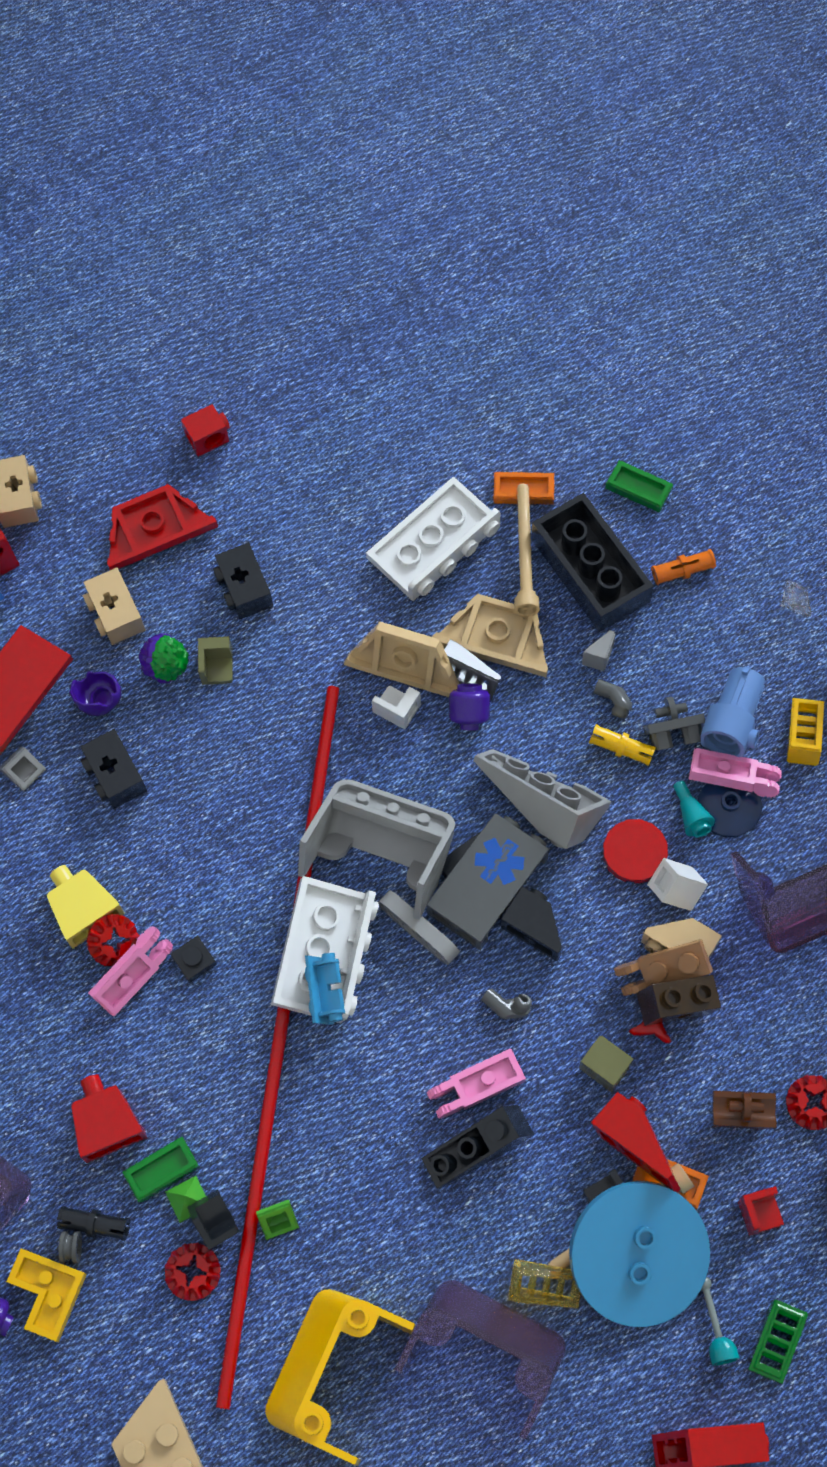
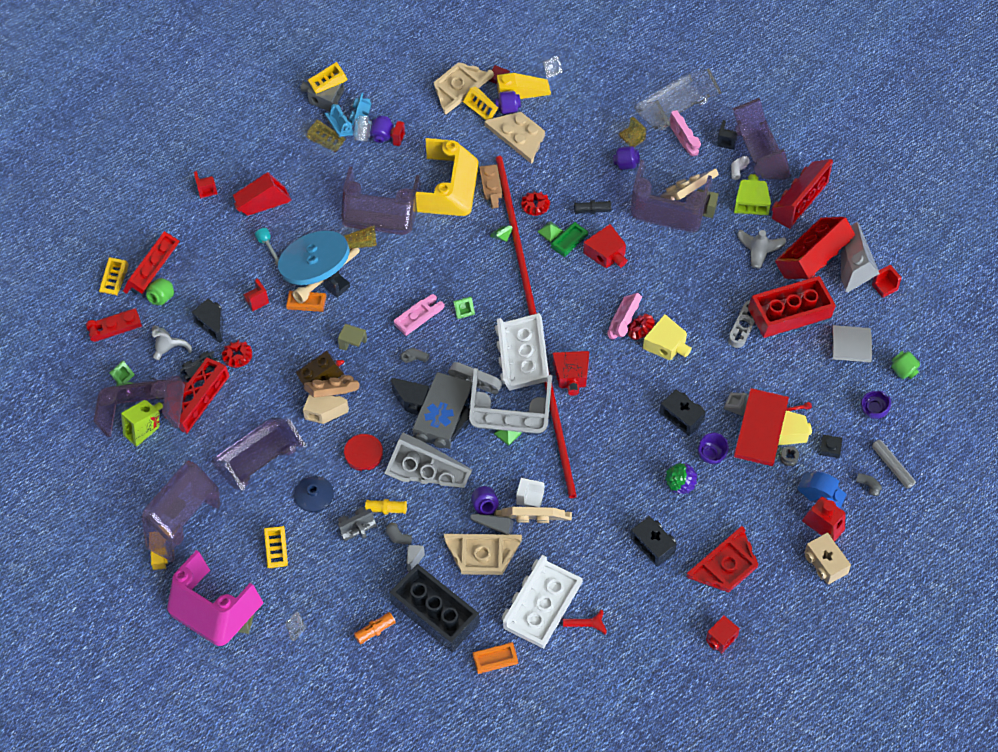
camera: 160 degrees right, 10 degrees down
yellow plate [6,1248,87,1343] -> none
dark grey bush [58,1231,82,1263] -> none
tan brick [82,567,146,645] -> none
black plate [170,935,217,983] -> none
black panel [187,1190,239,1250] -> none
olive panel [198,636,233,685] -> none
dark azure hinge [305,953,345,1025] -> none
black slope [421,1105,534,1189] -> none
tan piece [514,483,540,616] -> none
red slope [591,1092,681,1193] -> none
green tile [605,460,674,513] -> none
white panel [647,858,708,911] -> none
teal cone [673,781,715,838] -> none
bright pink hinge [688,748,782,798] -> none
medium blue piece [701,666,765,757] -> none
reddish brown hips [712,1091,776,1130] -> none
green slope [748,1299,808,1384] -> none
none -> slope [453,296,475,319]
none -> medium nougat hinge [479,164,502,209]
none -> red torso [553,351,589,396]
none -> red piece [563,610,607,635]

